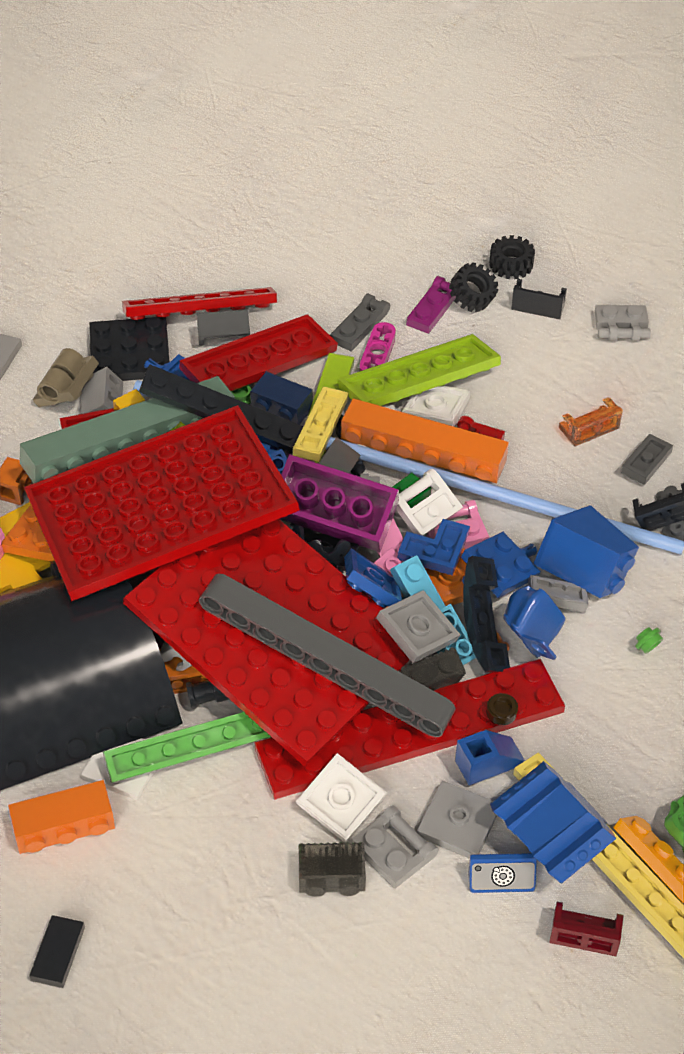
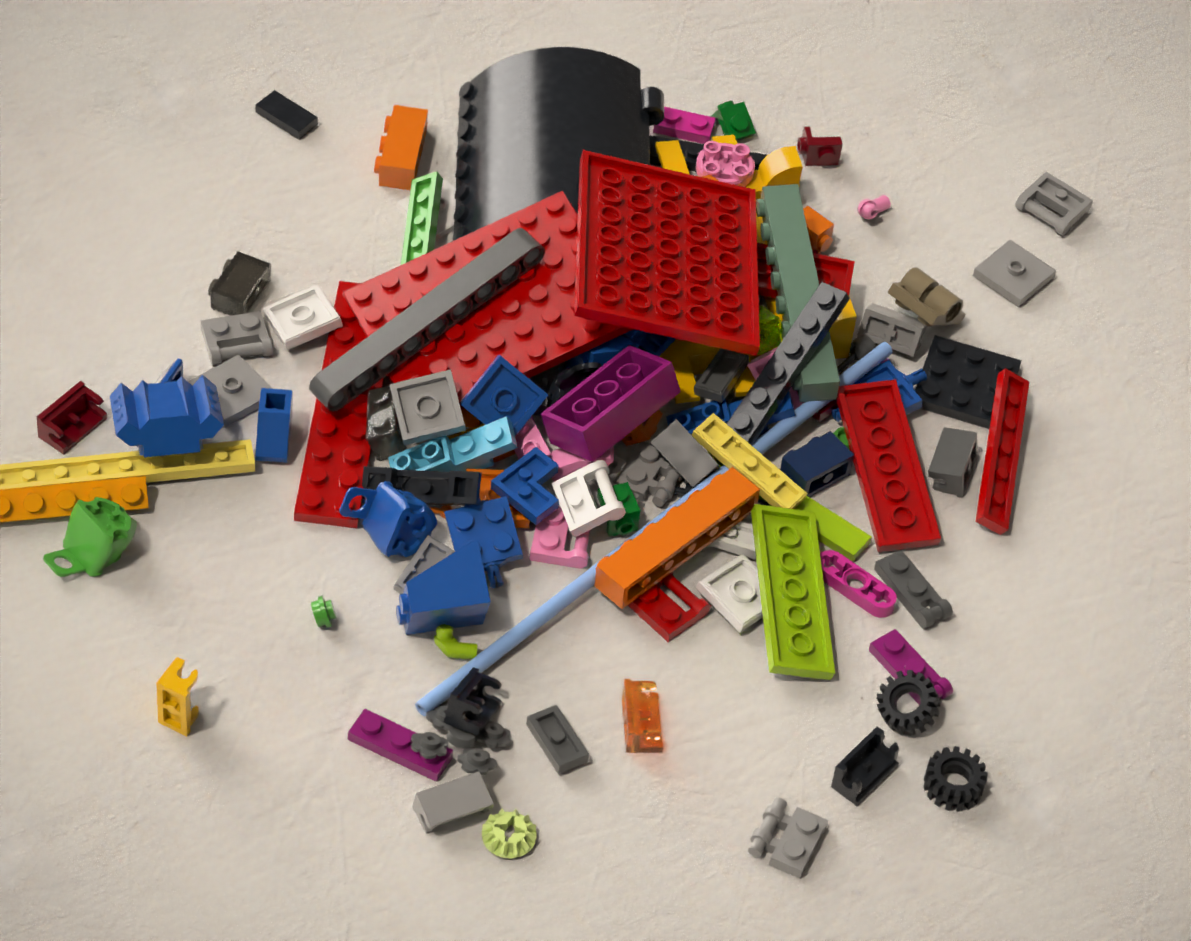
camera: 110 degrees right, 0 degrees up
dark brown tile [486,693,518,725] -> none

